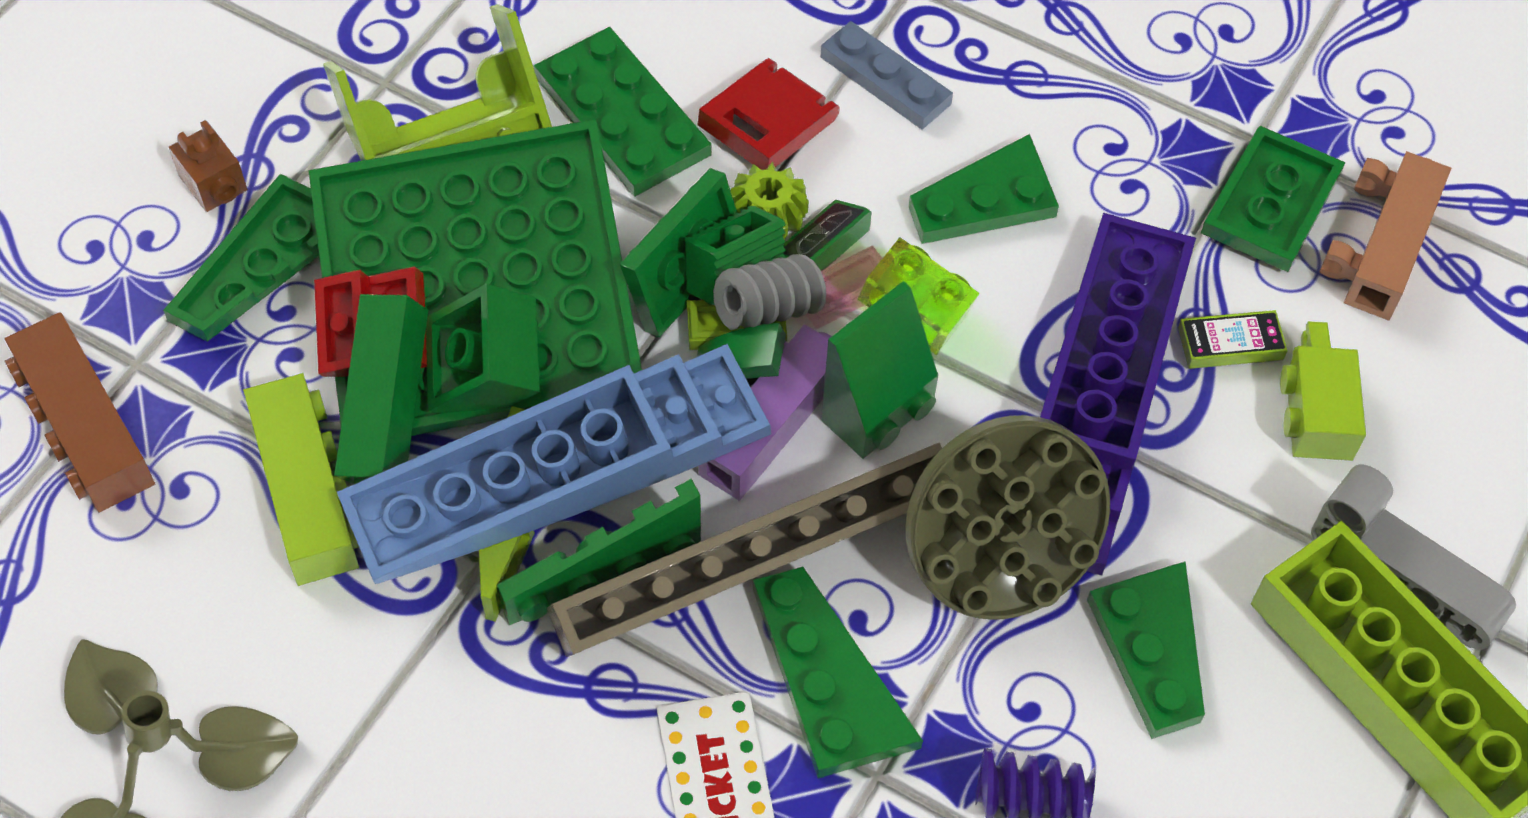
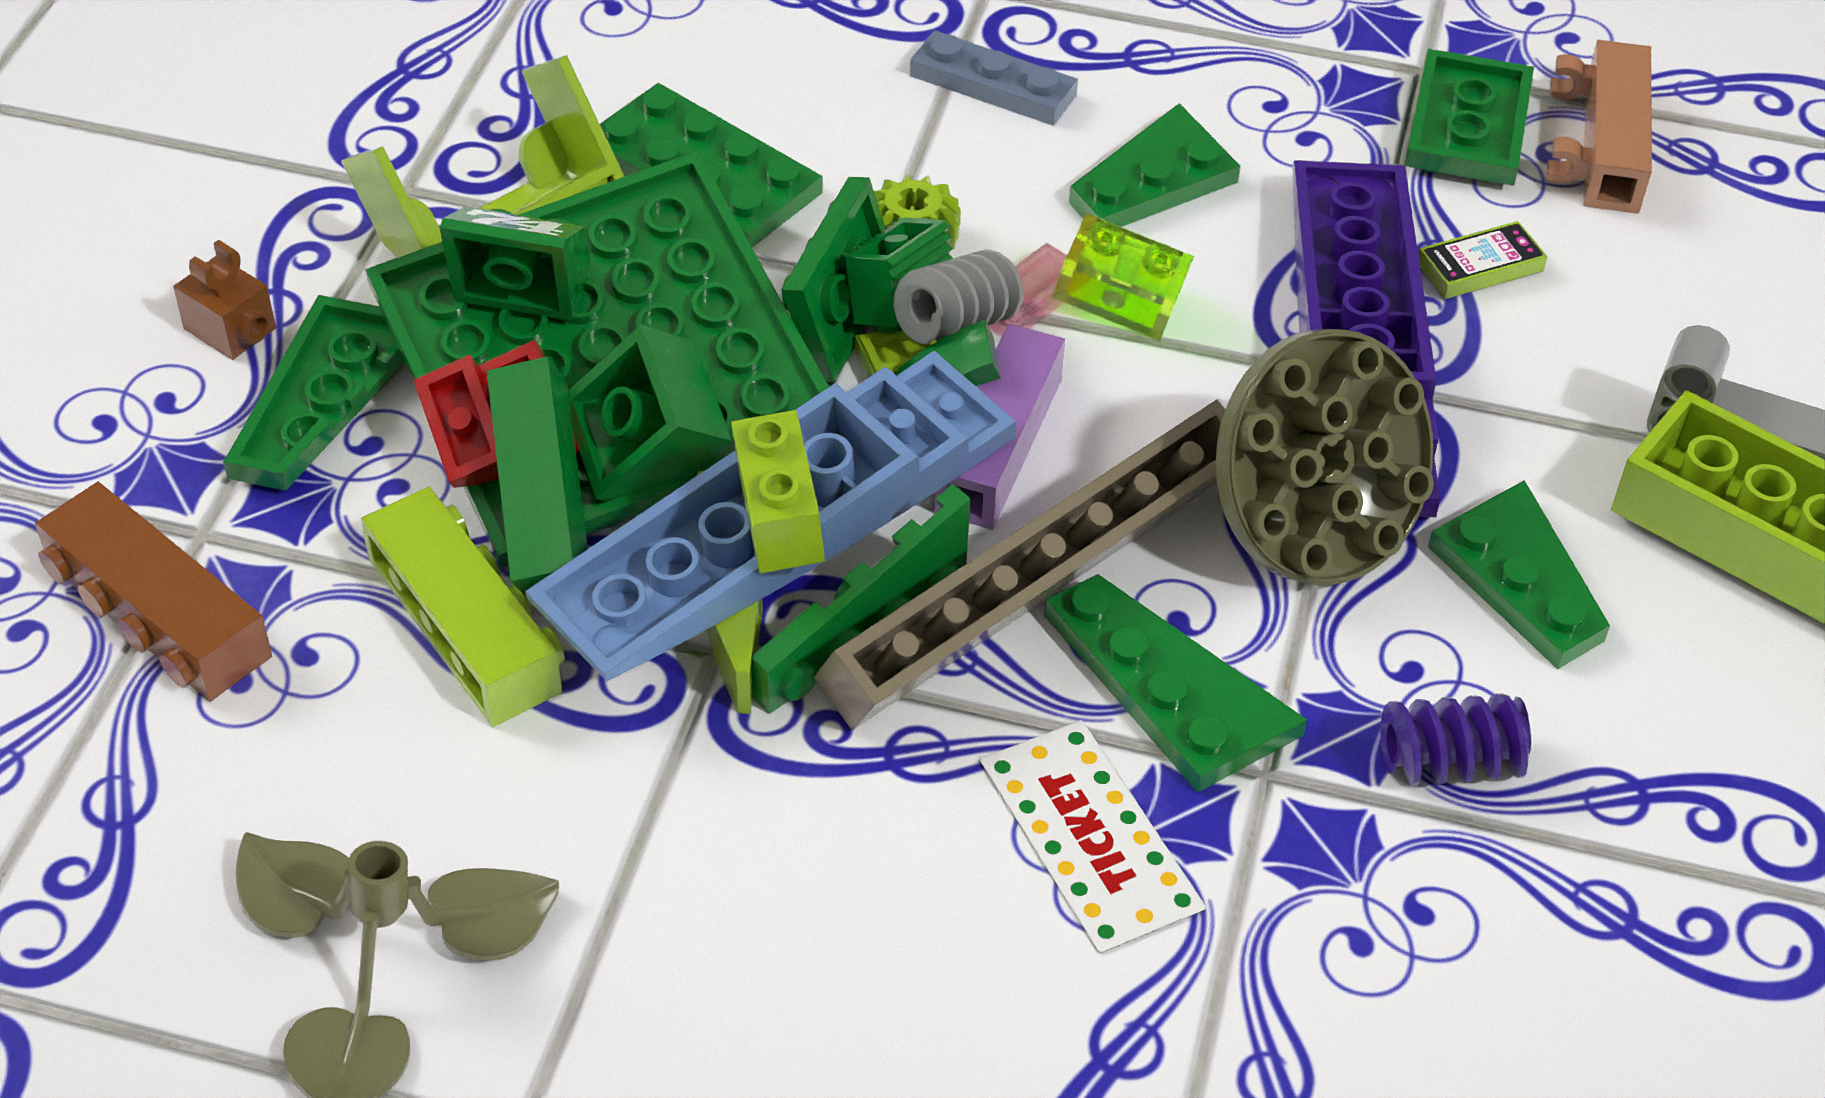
camera: 15 degrees left, 10 degrees down
red container [697,58,840,170] -> none
slope [783,199,872,272] -> none
green slope [821,281,938,459] -> none
lime hinge [1280,321,1366,461] -> none
none -> green slope [440,206,590,321]
none -> lime brick [731,410,825,574]

